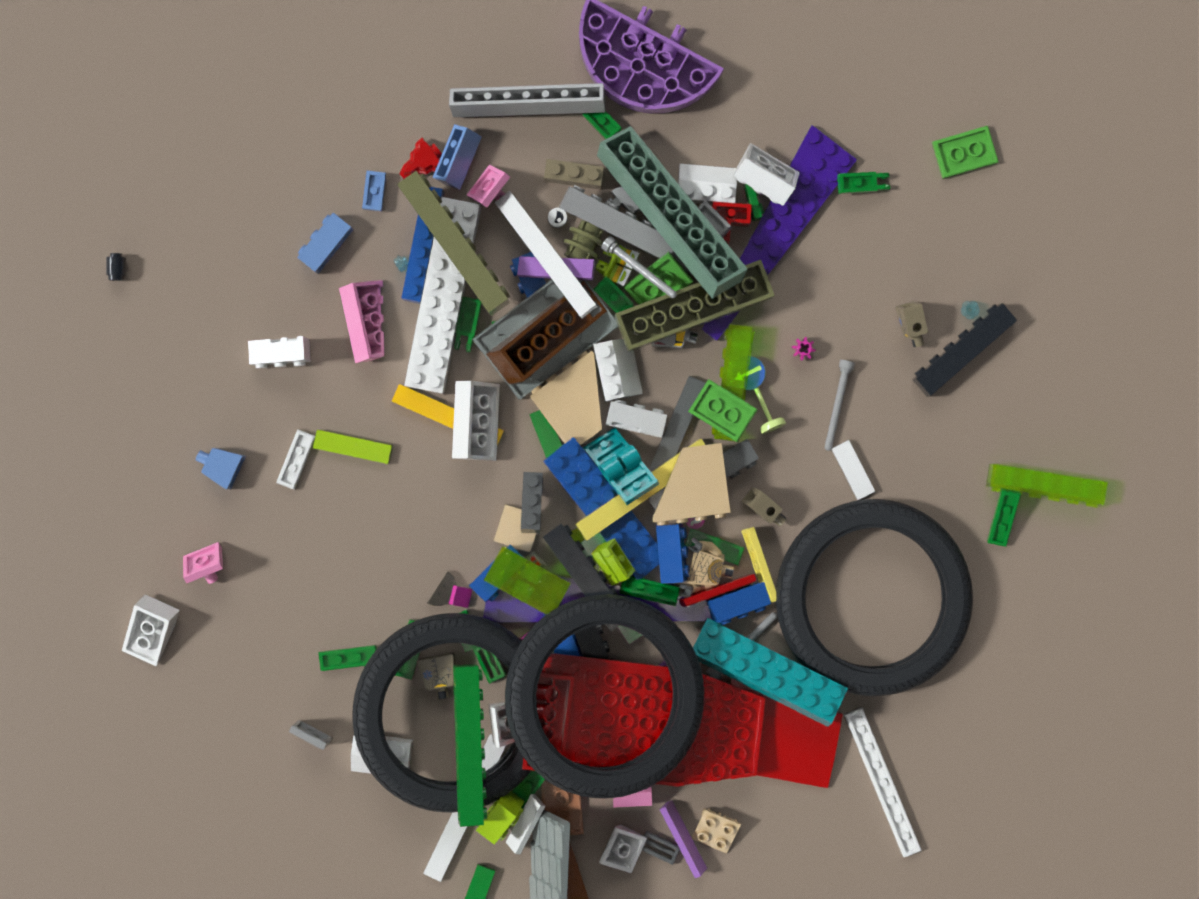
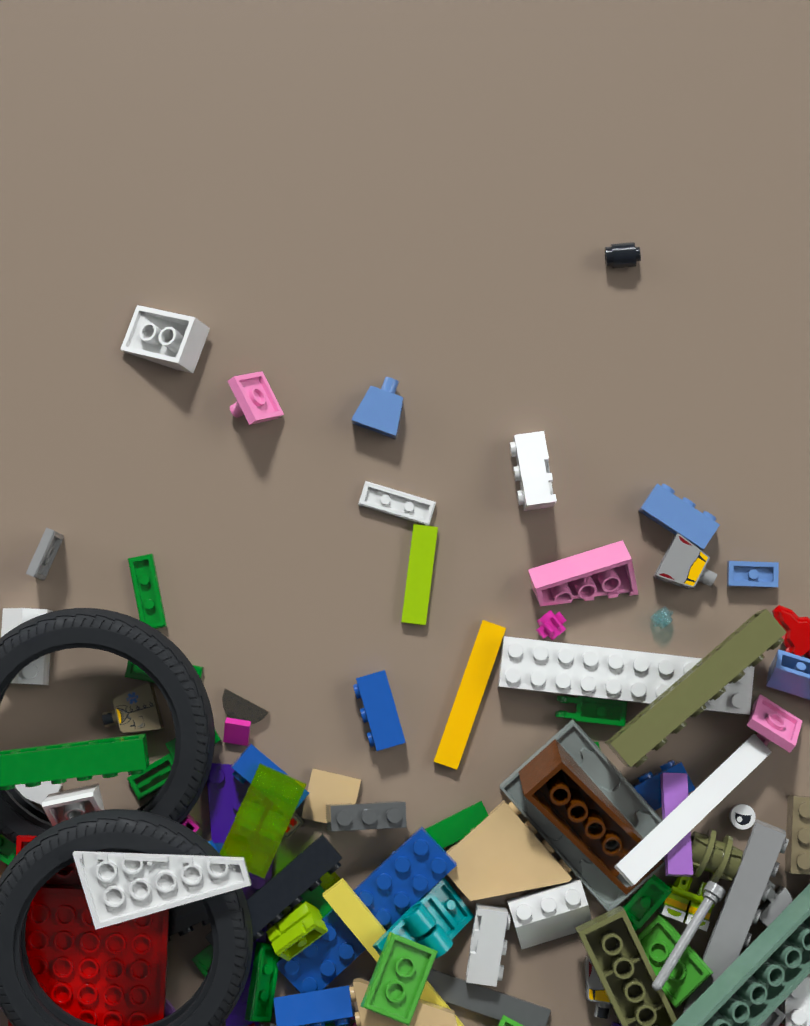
camera: 85 degrees right, 5 degrees down
blue brick [401,186,445,304] -> none
white slope [452,381,500,461] -> none
none -> white wing [73,851,251,930]
none -> blue brick [353,670,406,751]
none -> bright green tile [360,932,438,1026]
none -> dark pink gear [536,610,567,640]
none -> light grey torso [653,533,717,590]

